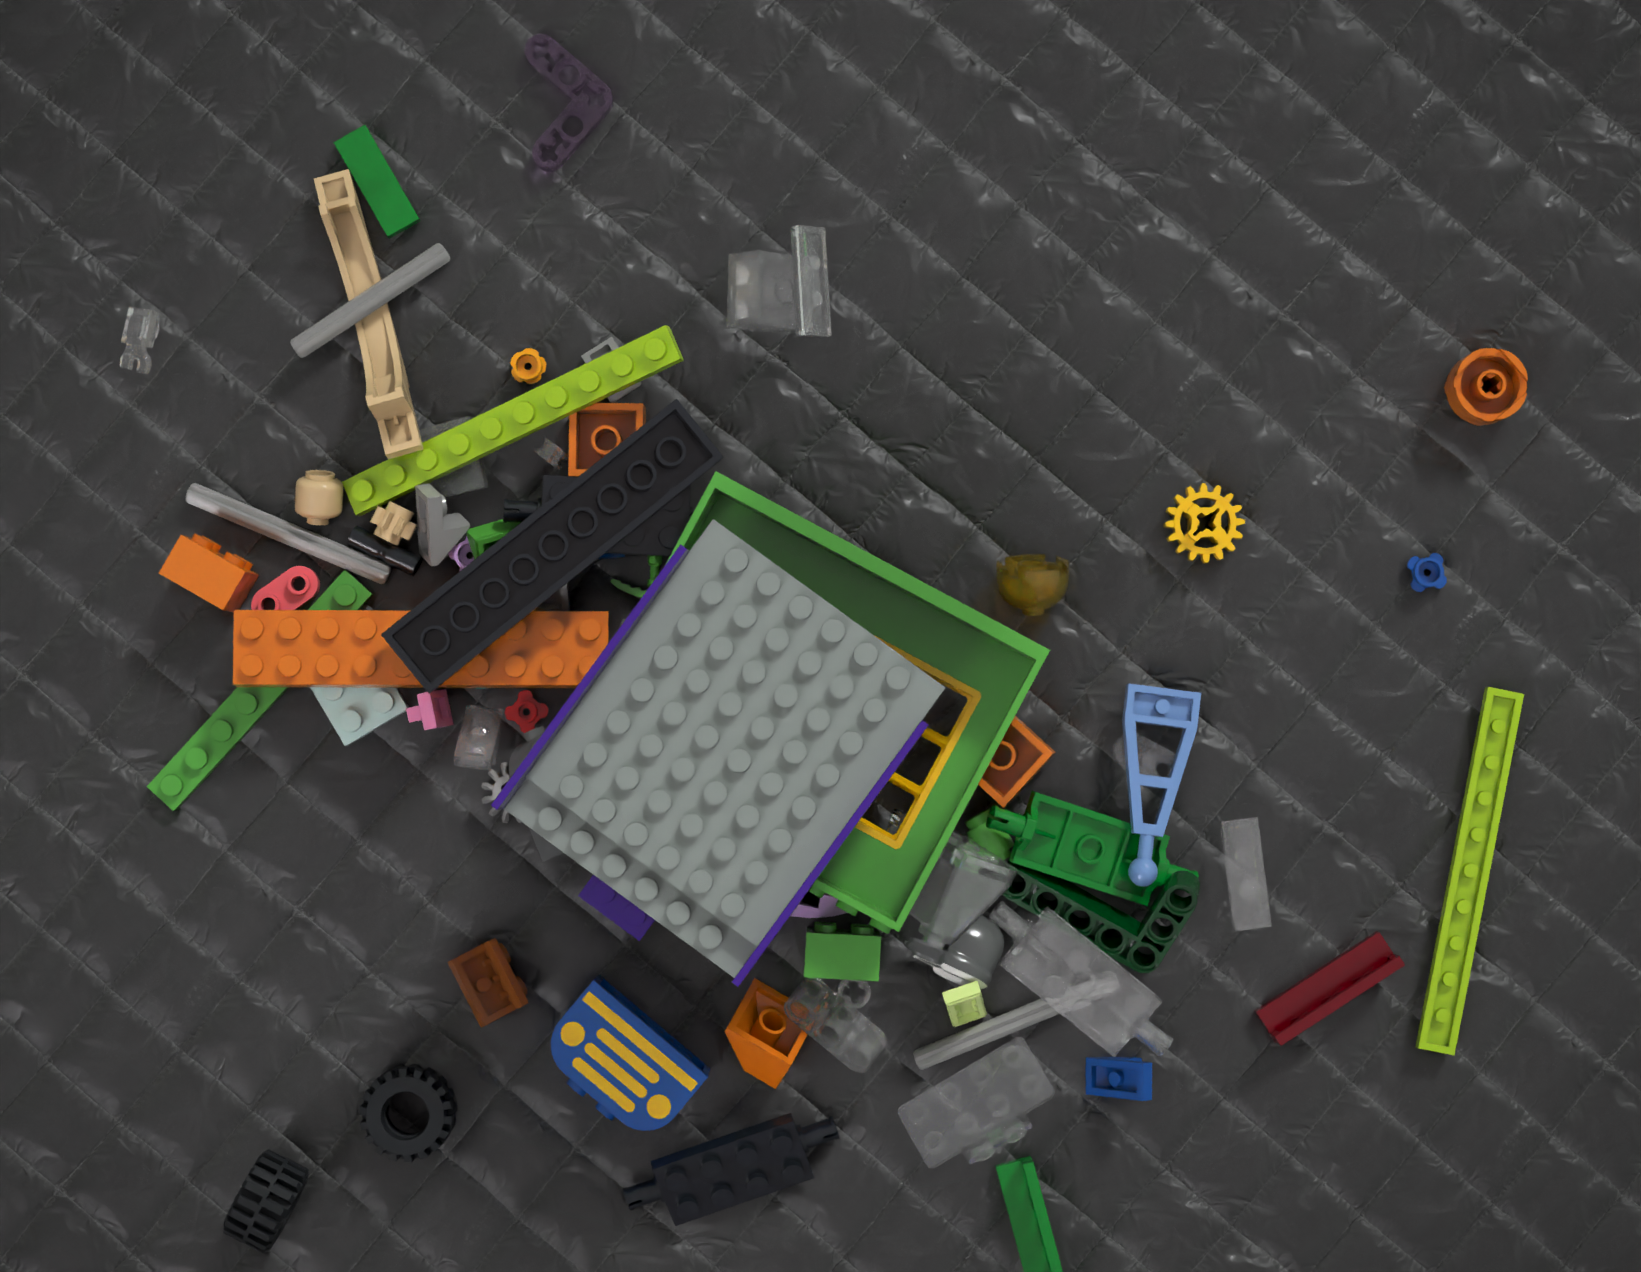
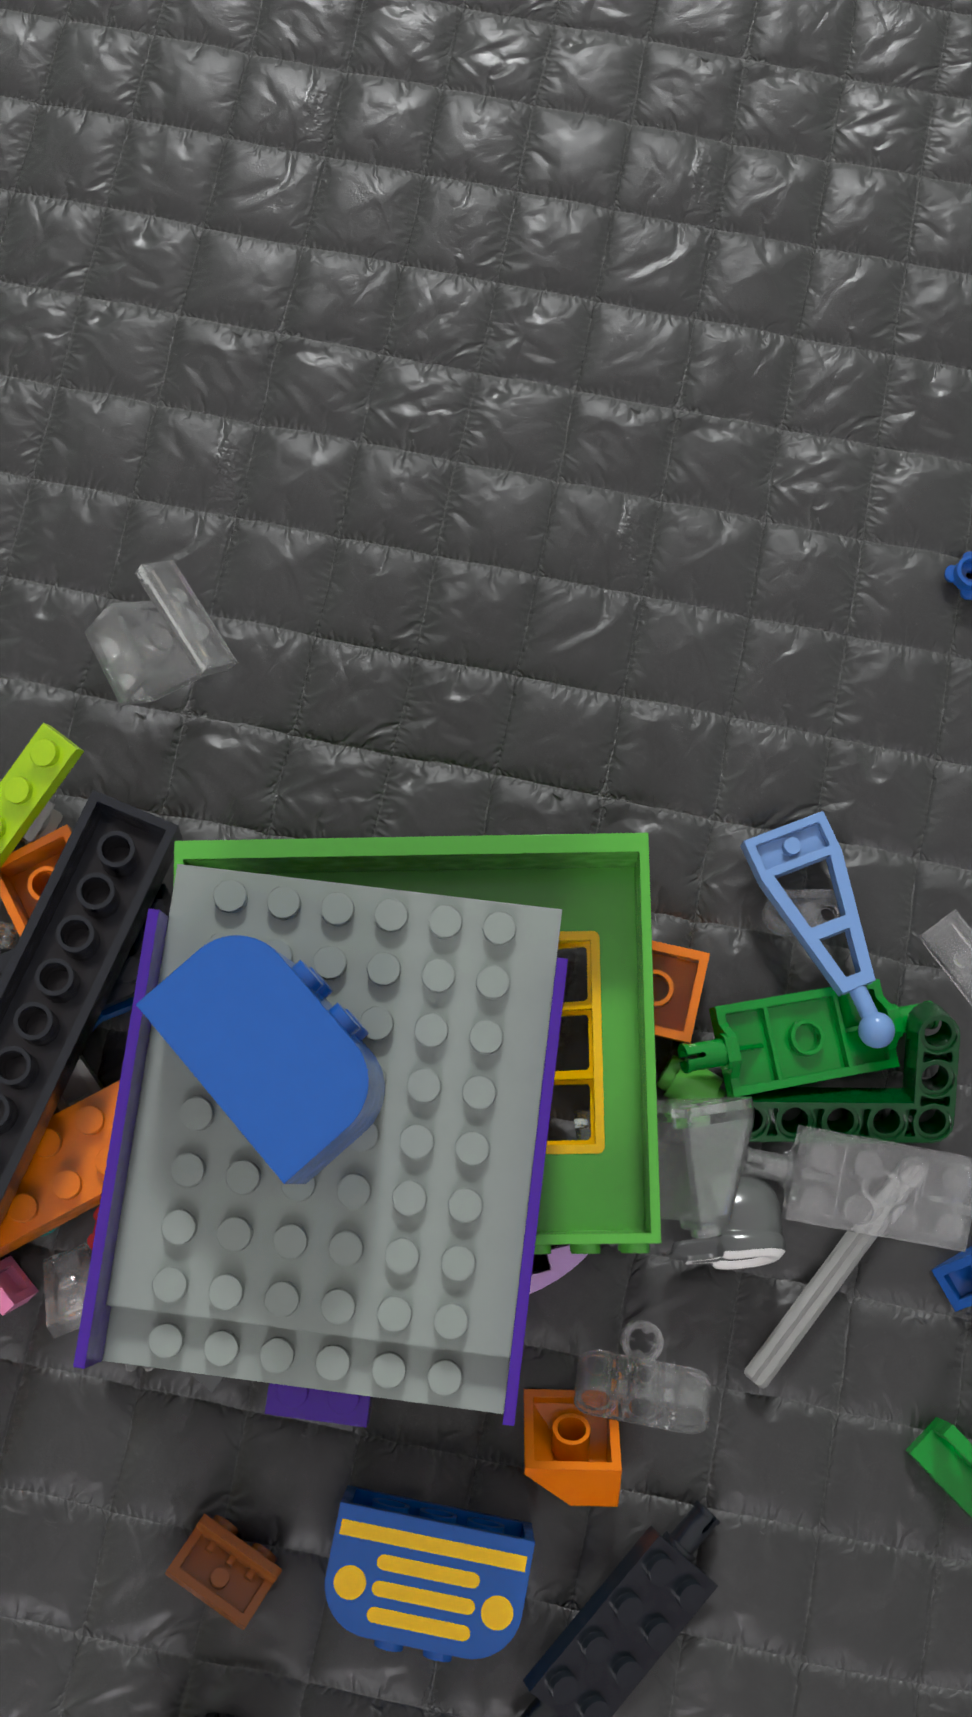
camera: 30 degrees left, 10 degrees down
bright green brick [804,921,881,981] -> none
clear bracket [897,1037,1055,1169] -> none
yellowish green plate [942,981,987,1027] -> none
clear yellow cylinder [996,554,1069,616] -> none
yellow gear [1163,483,1245,563] -> none
orange brick [1444,348,1528,426] -> none
none -> blue brick [136,935,385,1184]

